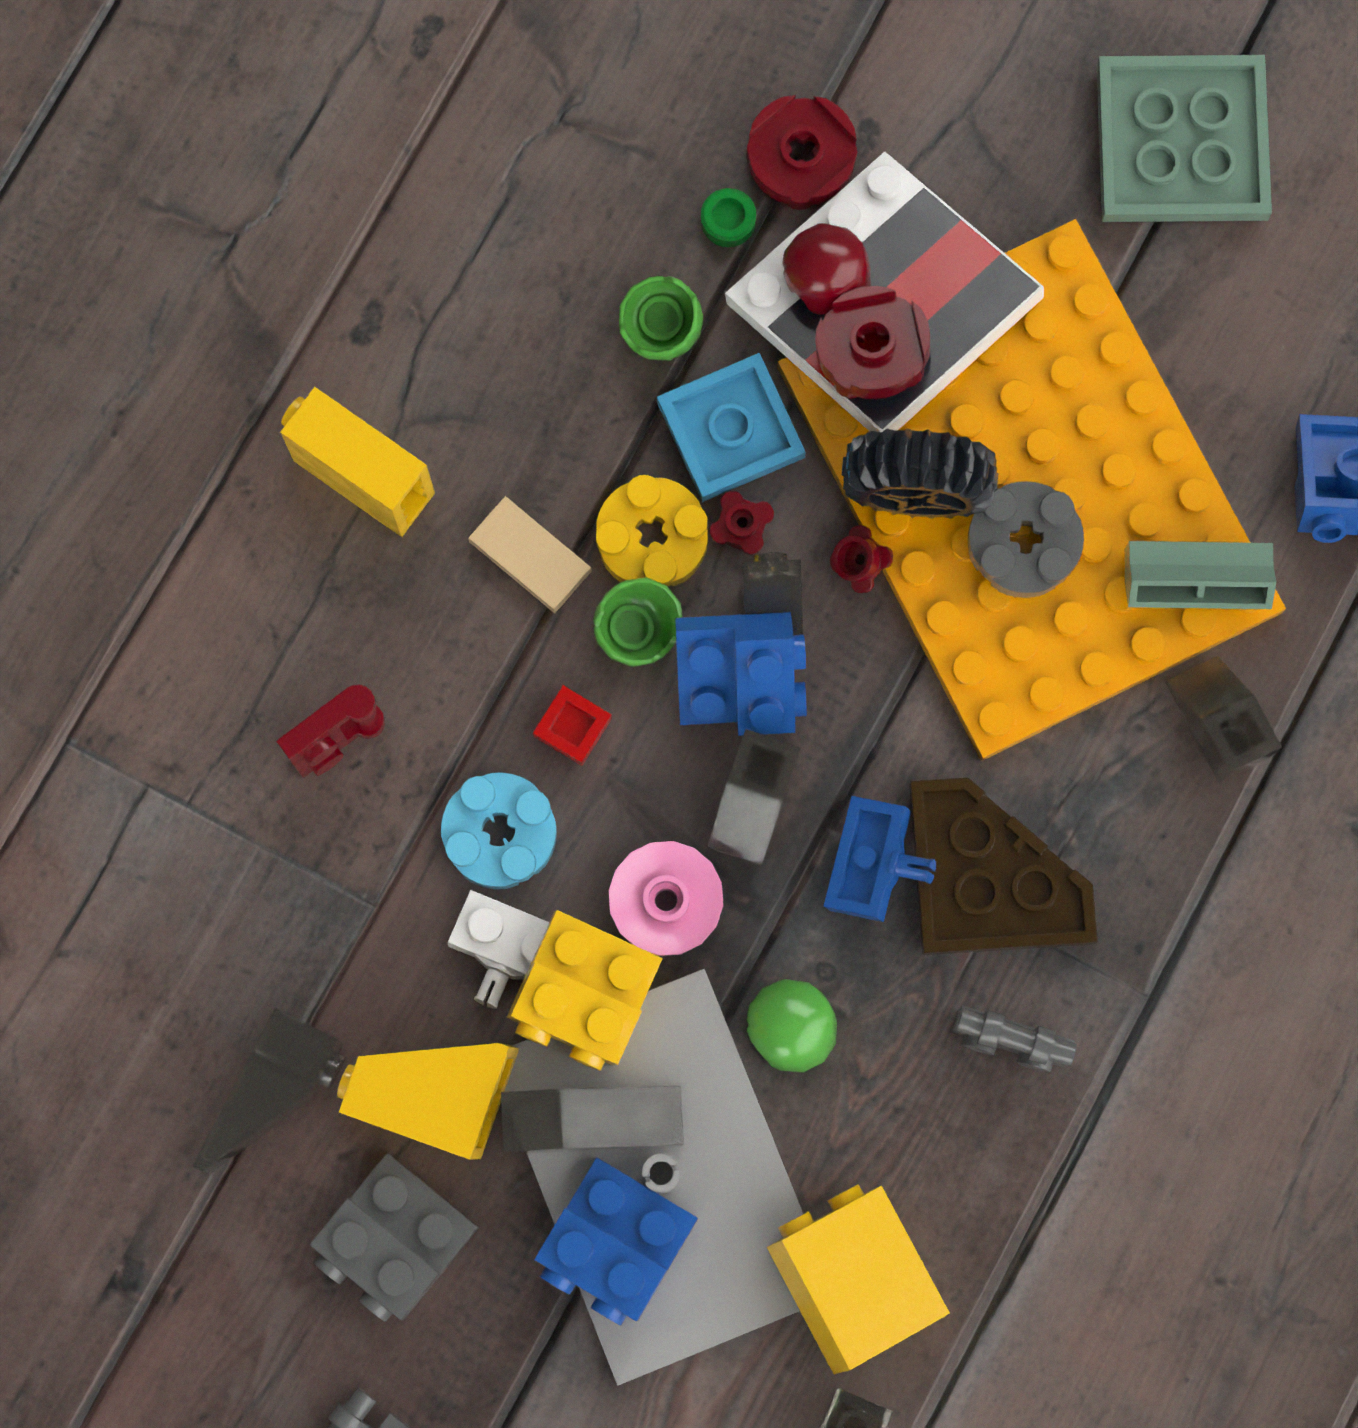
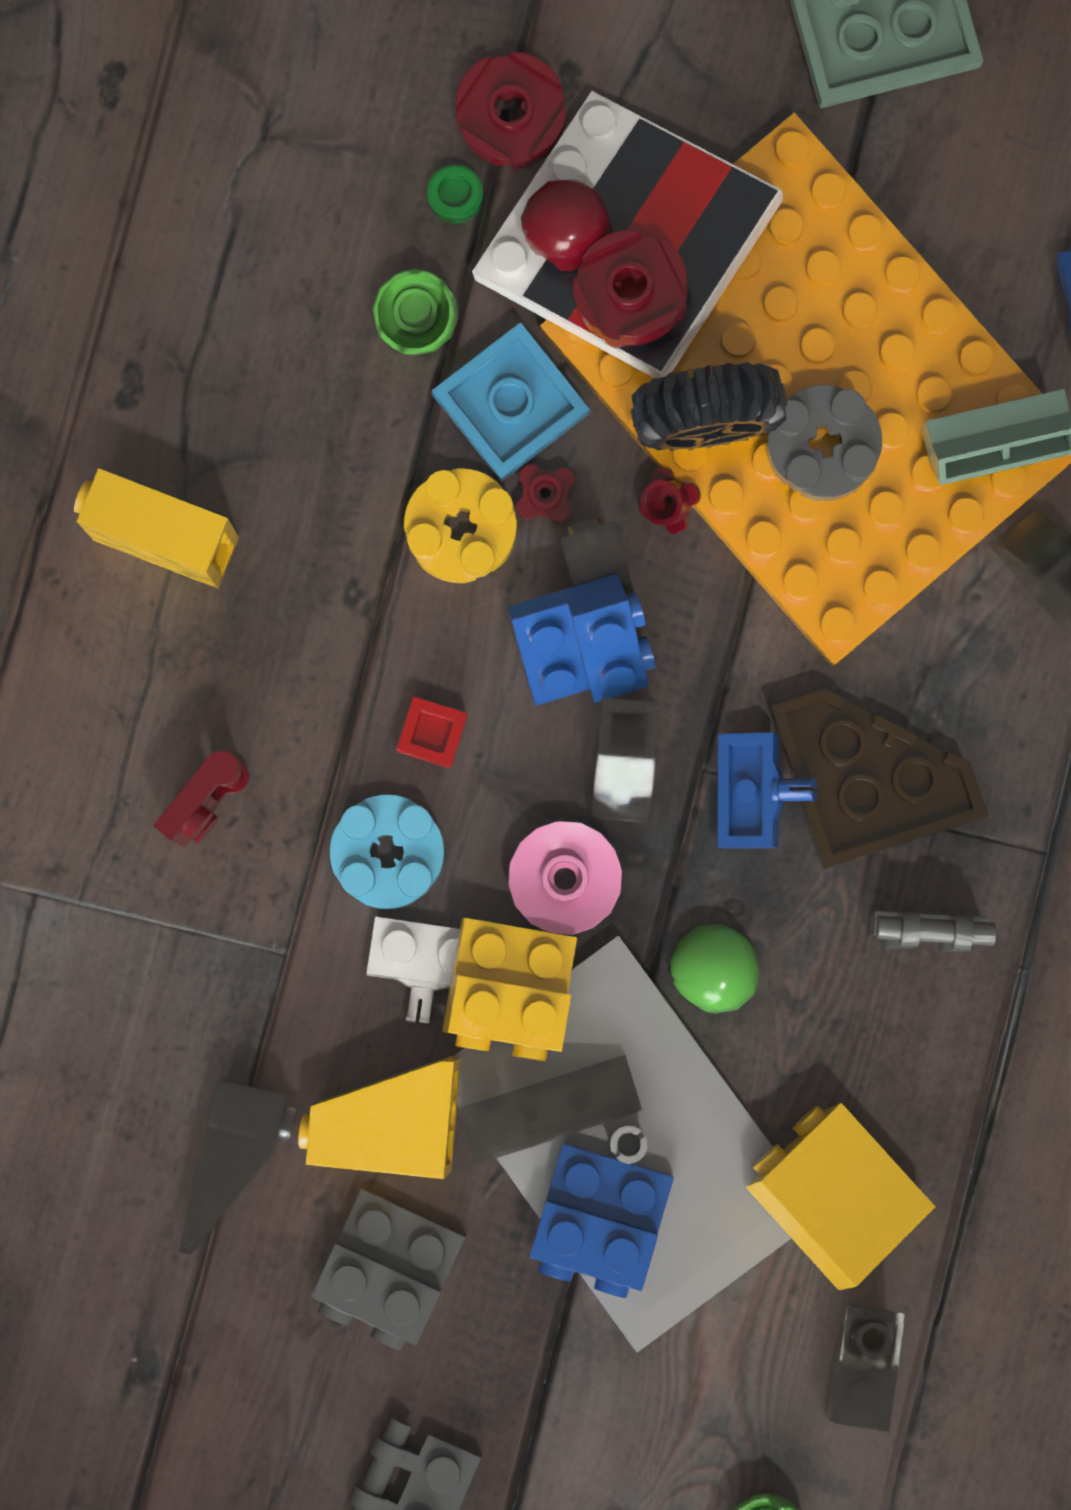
camera: 15 degrees left, 5 degrees up
tan tile [468,496,592,613] -> none
bright green hair [593,577,682,667] -> none

